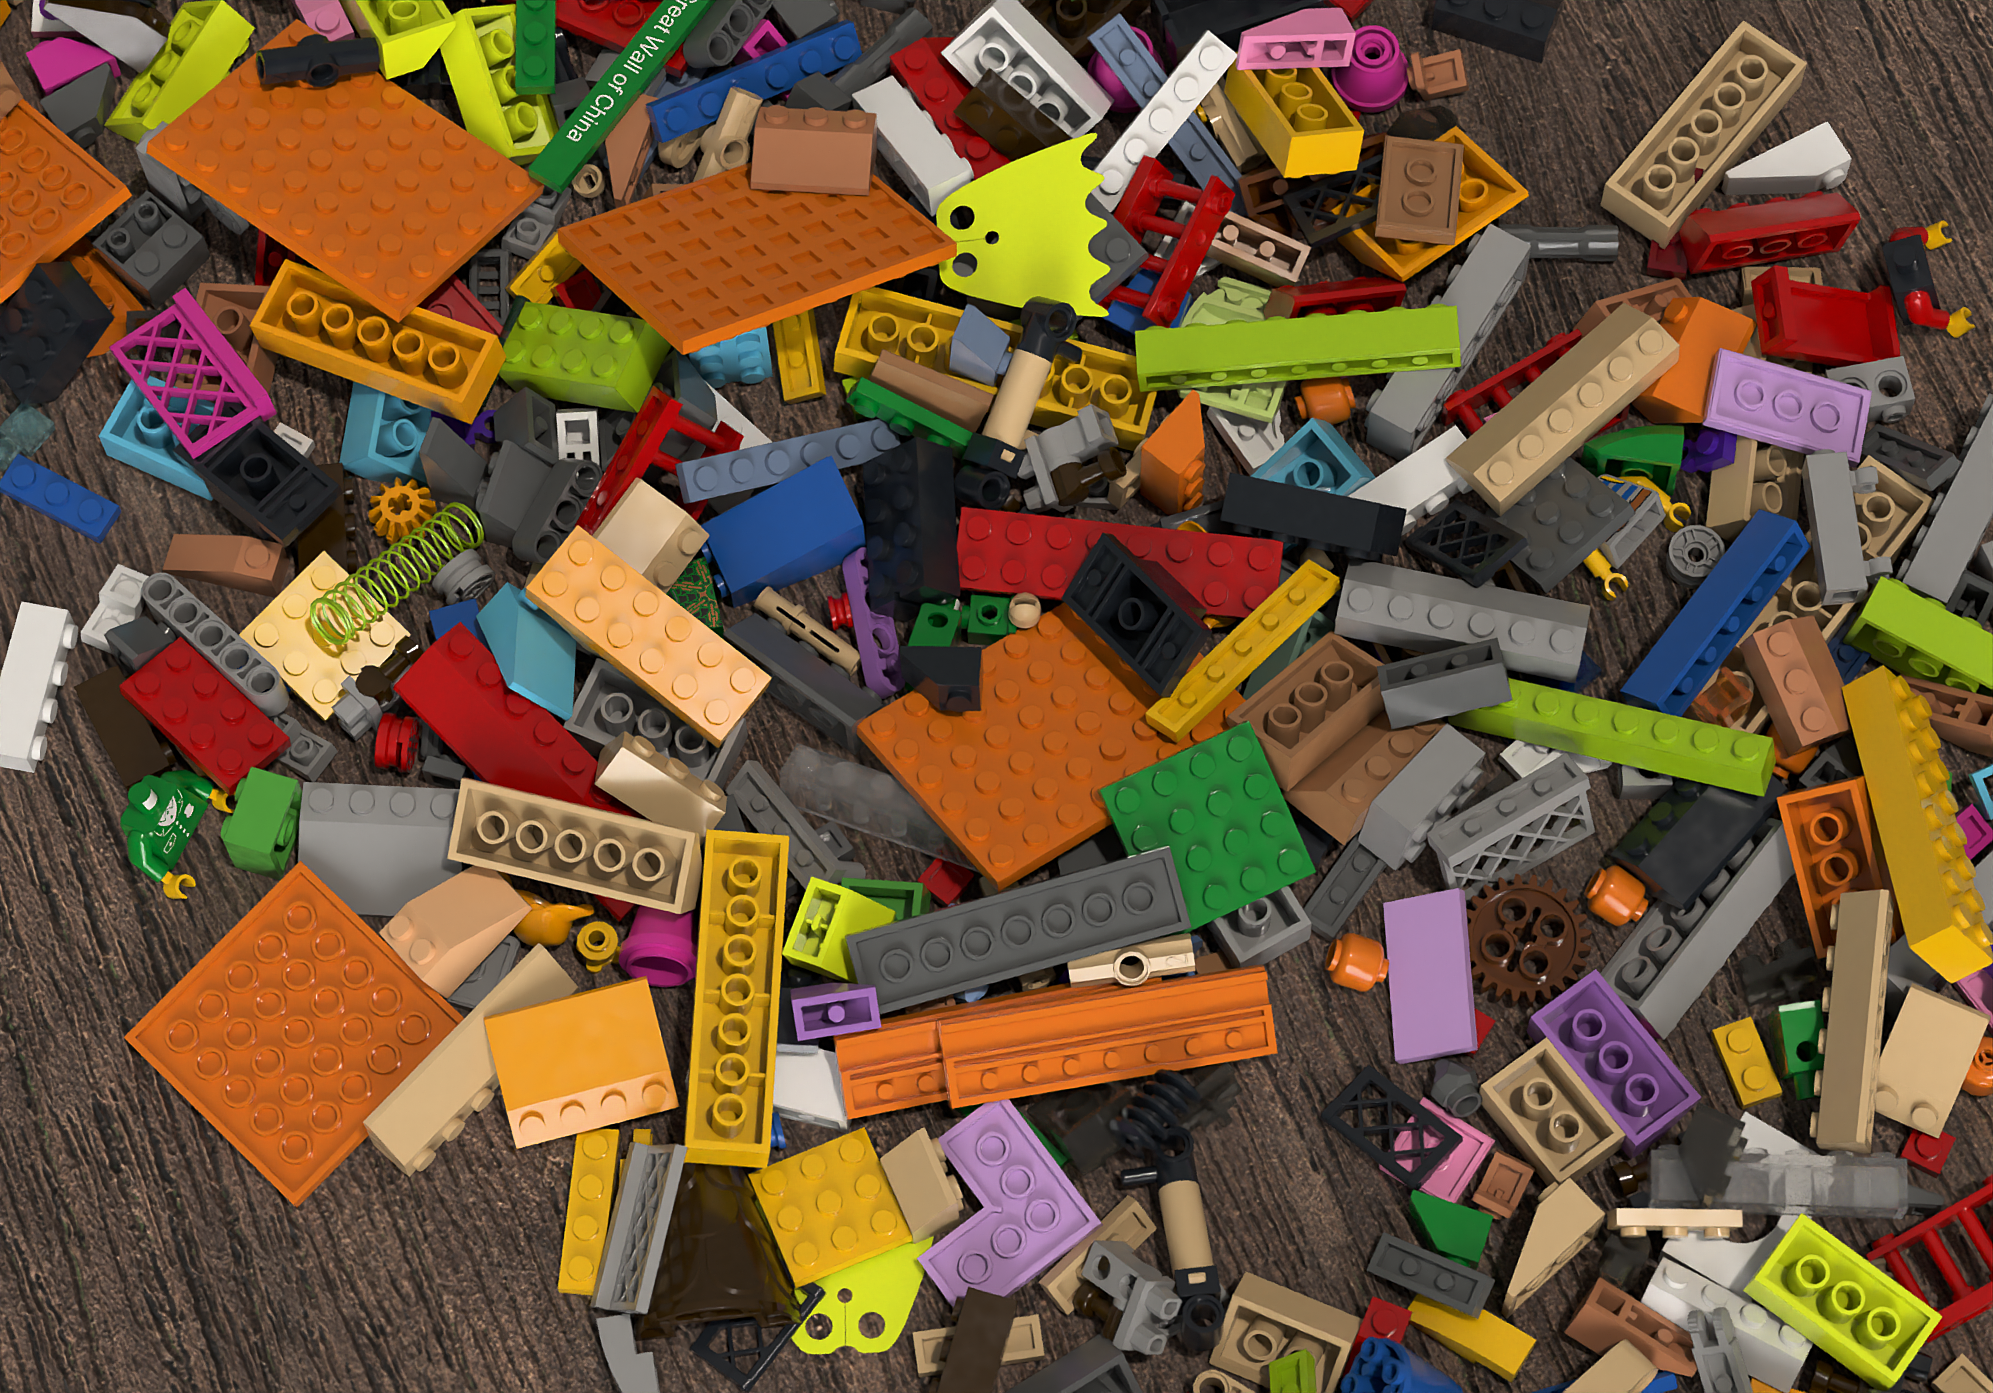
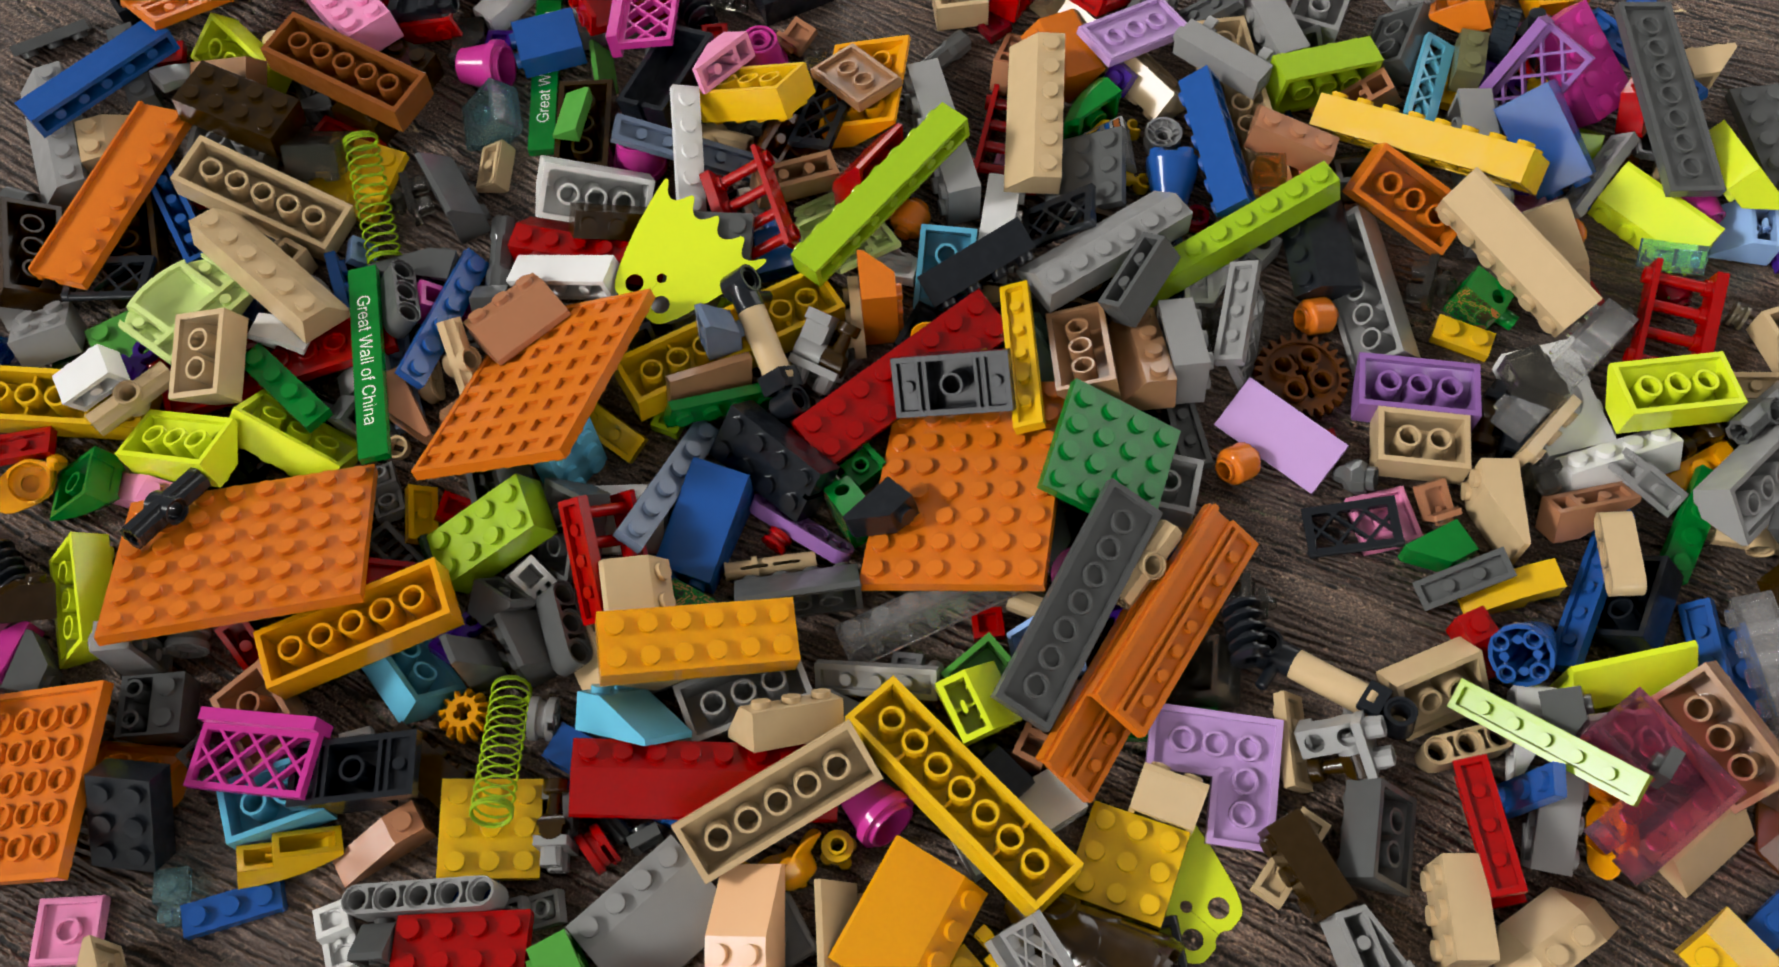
camera: 45 degrees left, 5 degrees down
medium lavender slope [791,983,882,1041] -> none
tan hinge [1008,592,1041,628] -> none
none -> yellow slope [236,825,344,889]
none -> blue cone [1145,146,1200,205]
none -> red bush [1189,205,1210,233]

